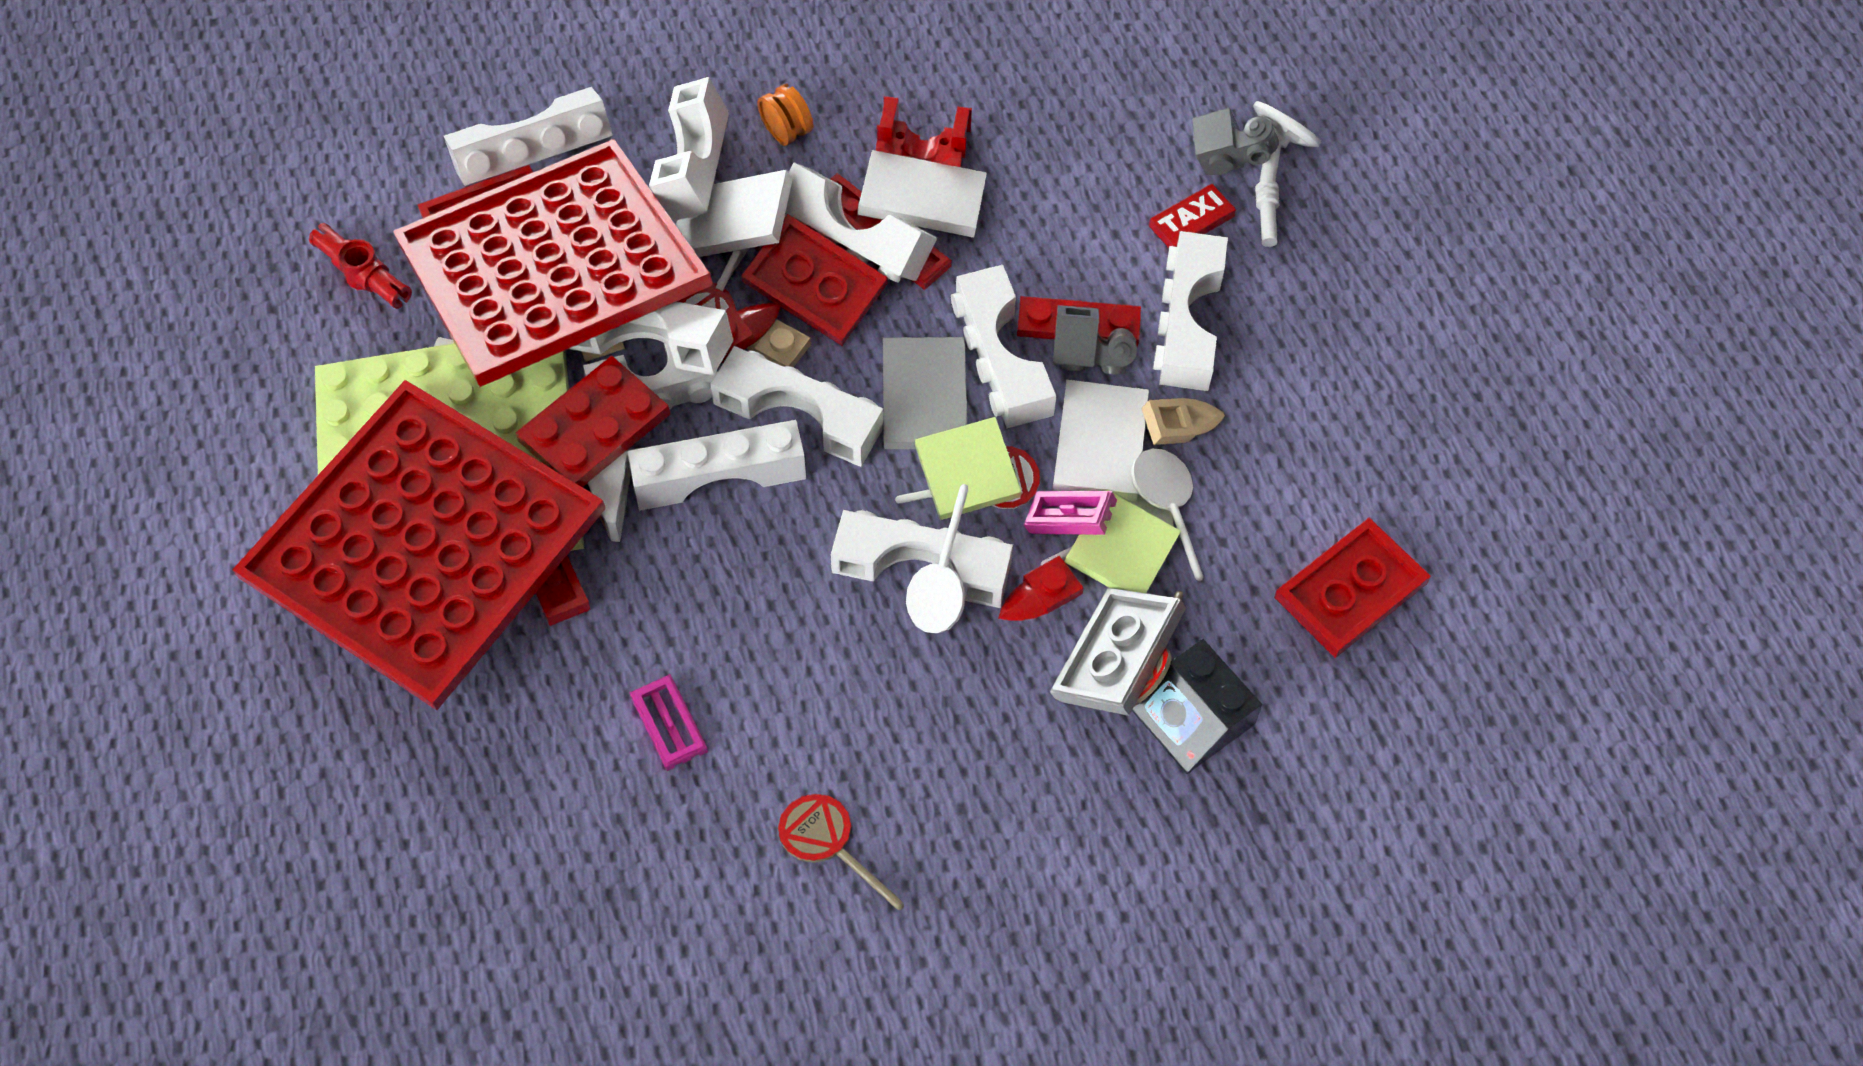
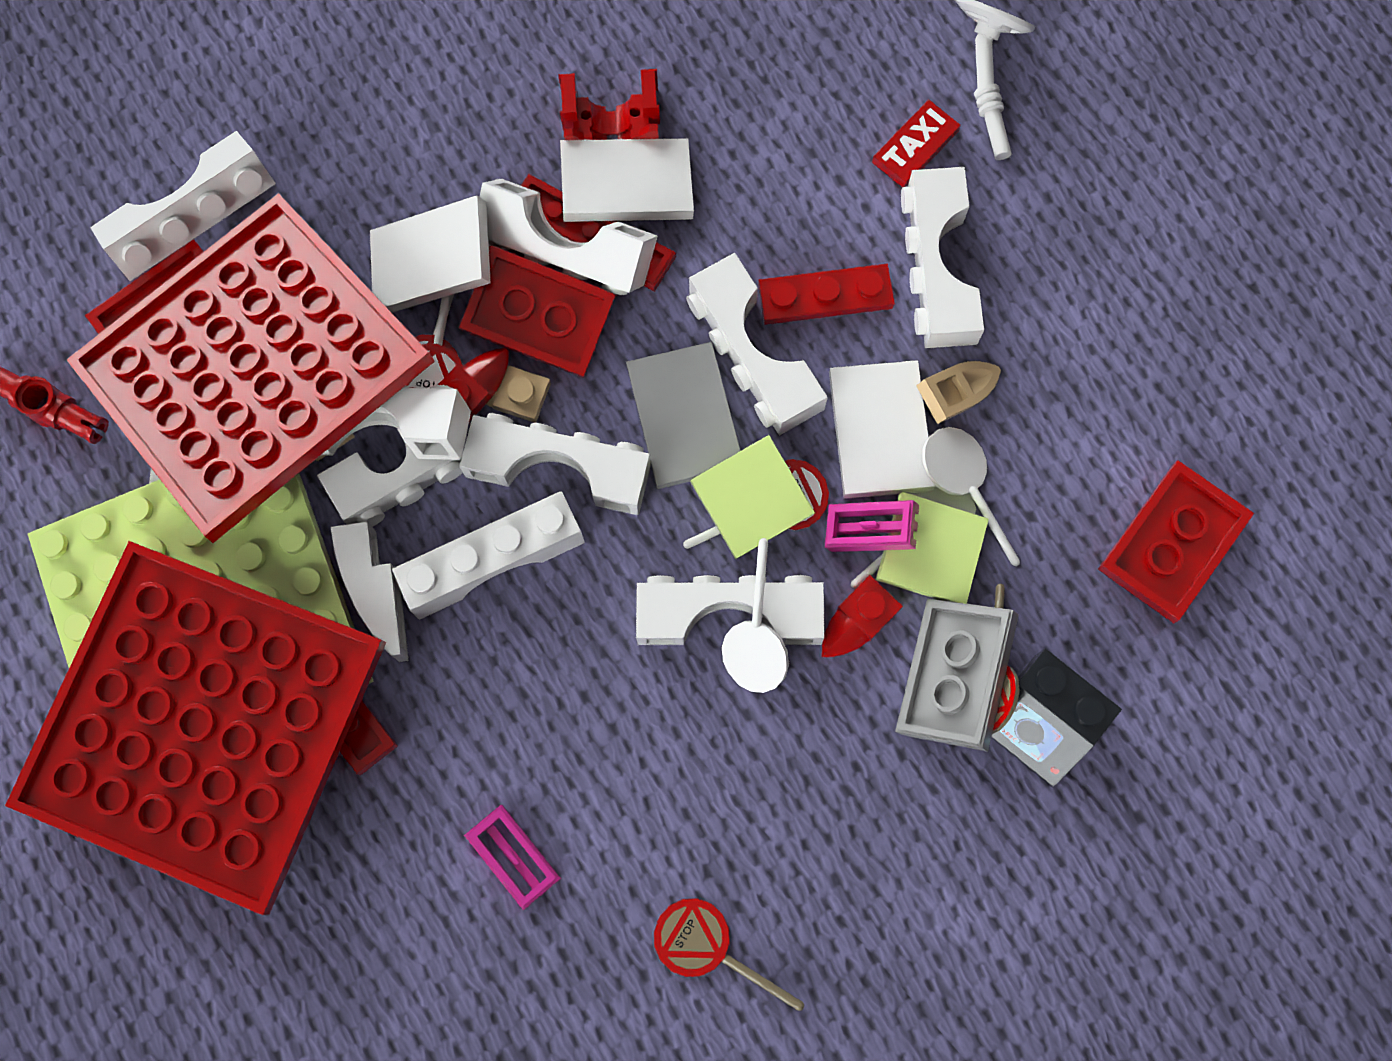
camera: 10 degrees left, 15 degrees up
red plate [515,355,670,487] -> none
white arch [649,77,729,222] -> none
orange wheel [757,83,814,146] -> none
dark grey brick [1053,305,1137,375] -> none
dark grey brick [1192,108,1279,175] -> none

